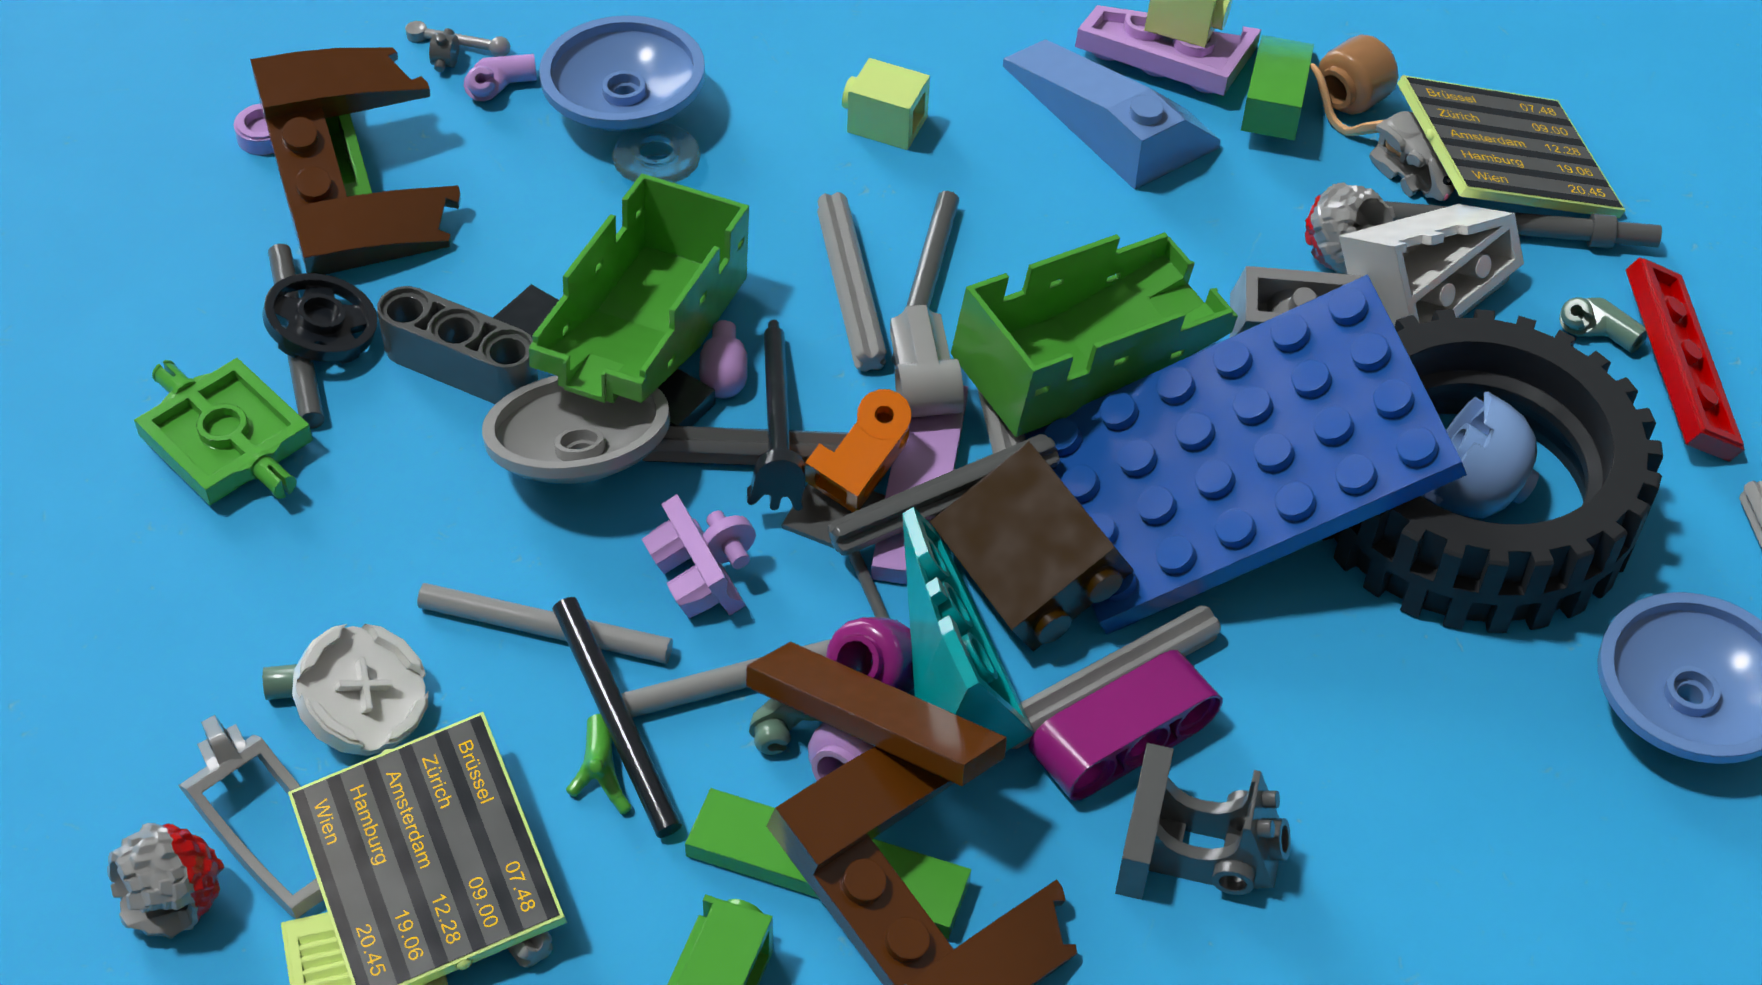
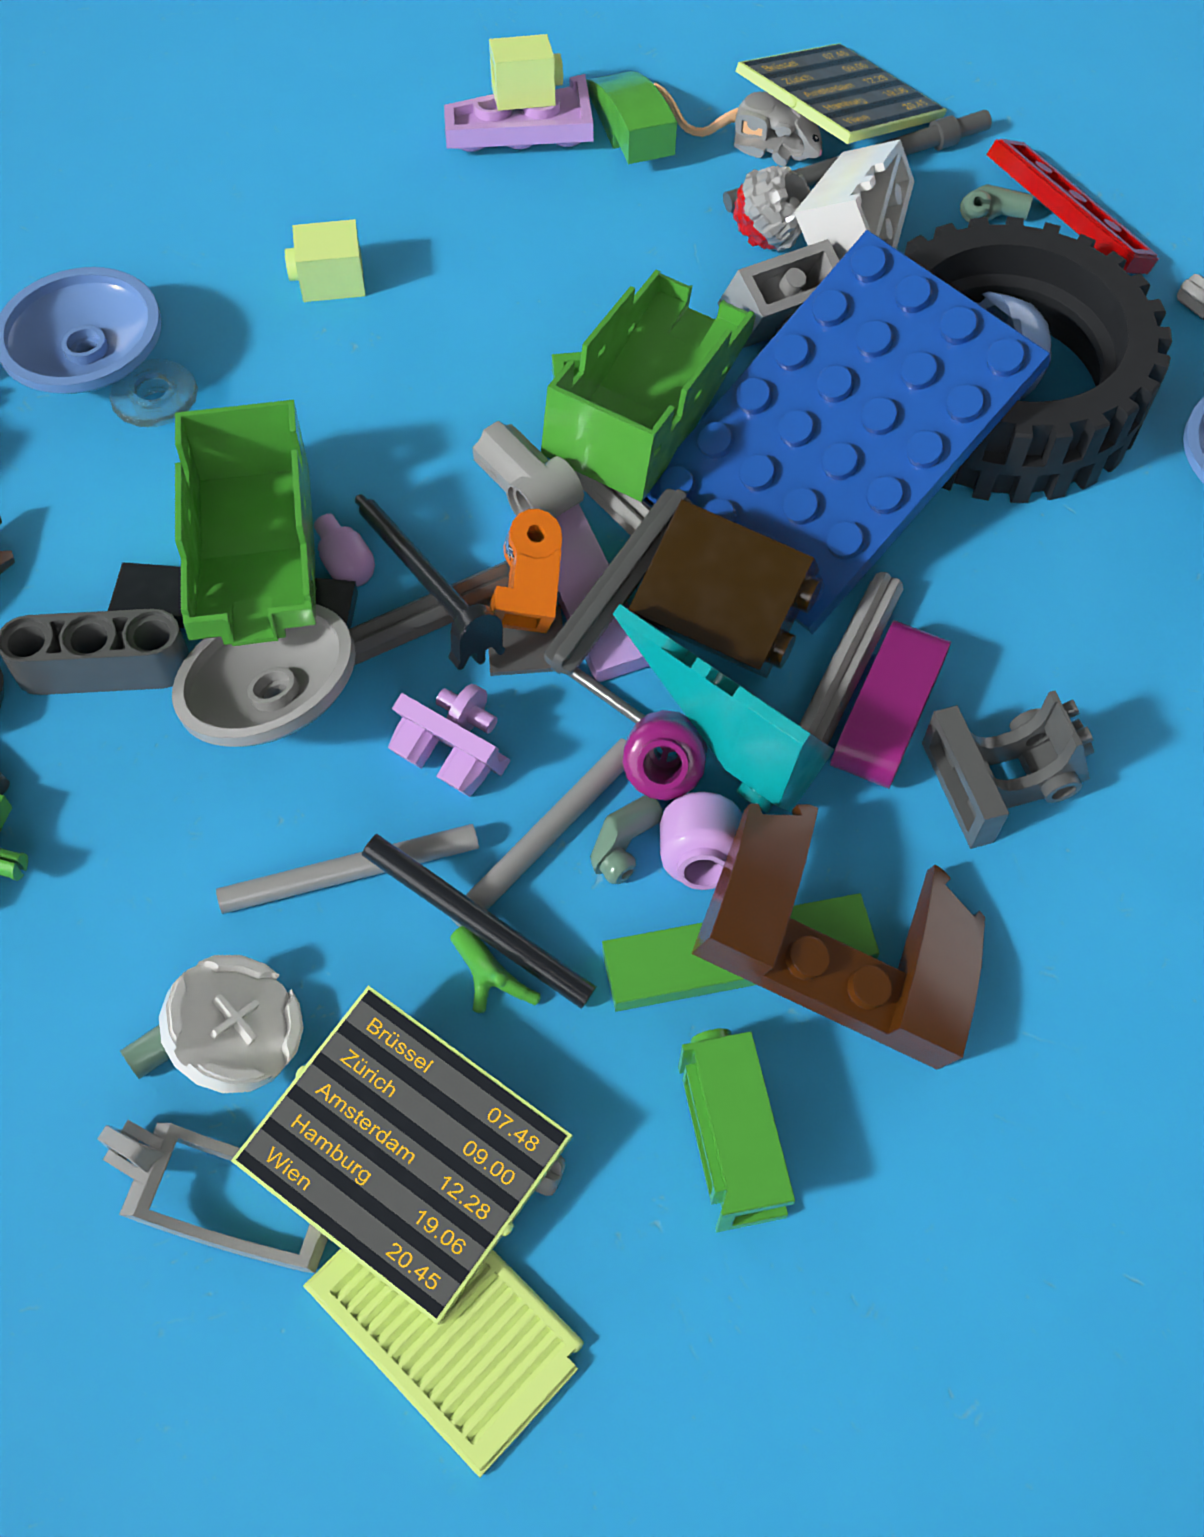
camera: 30 degrees left, 10 degrees up
light grey piece [107,823,224,939] -> none
reddish brown tile [746,642,1007,786] -> none
light grey axle [817,192,886,372] -> none
dark grey bar [891,191,959,366] -> none
medium blue wedge [1003,39,1221,190] -> none
medium nougat head [1317,34,1399,115] -> none

